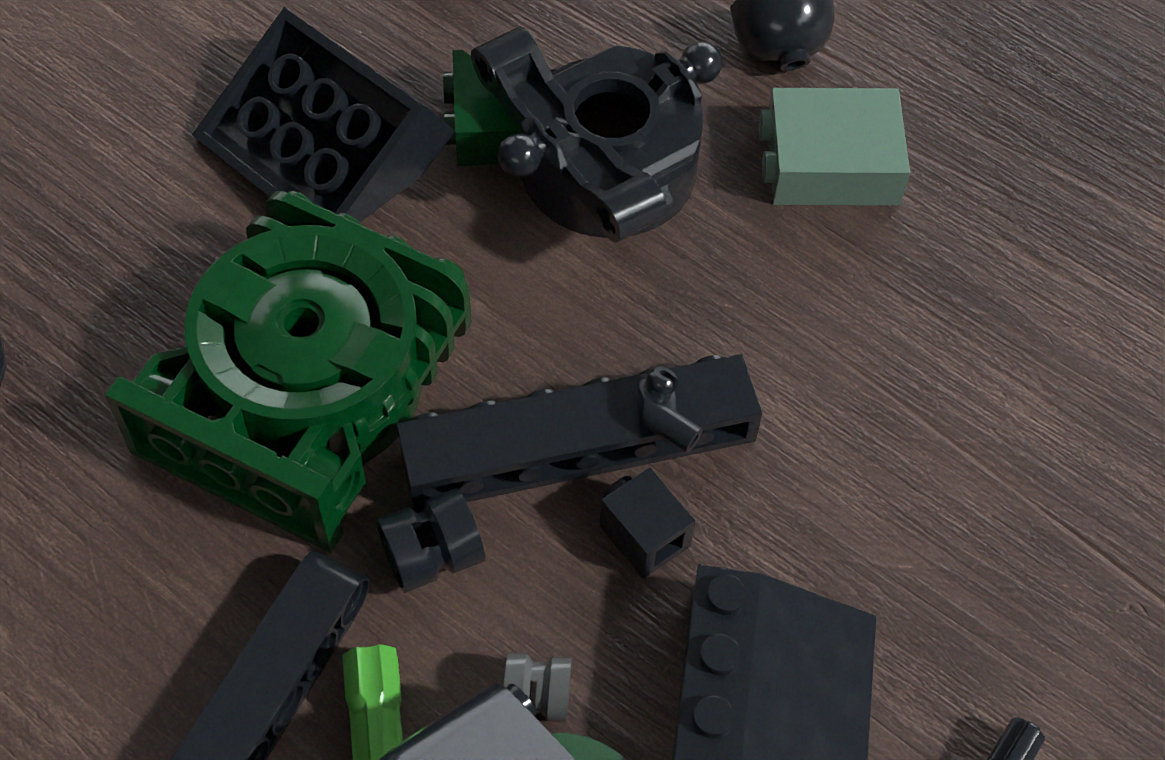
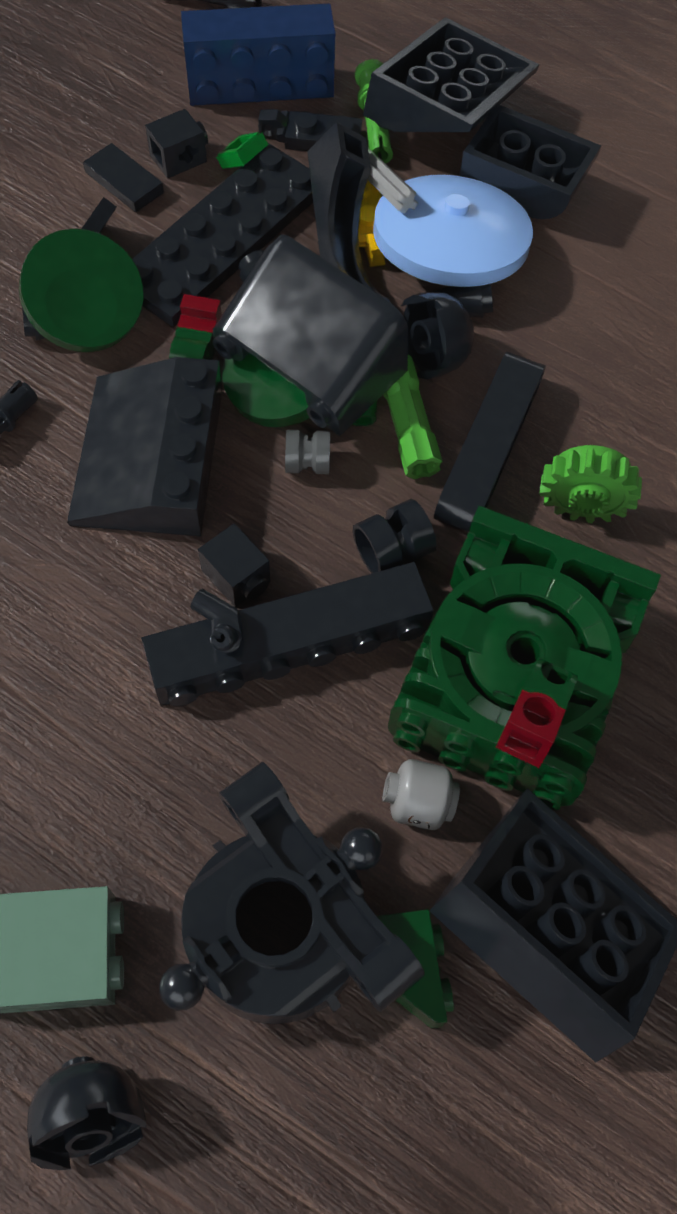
camera: 175 degrees right, 5 degrees up
none -> light grey head [382,759,460,830]
none -> dark red leg [495,658,578,768]
none -> bright green gear [540,445,642,523]

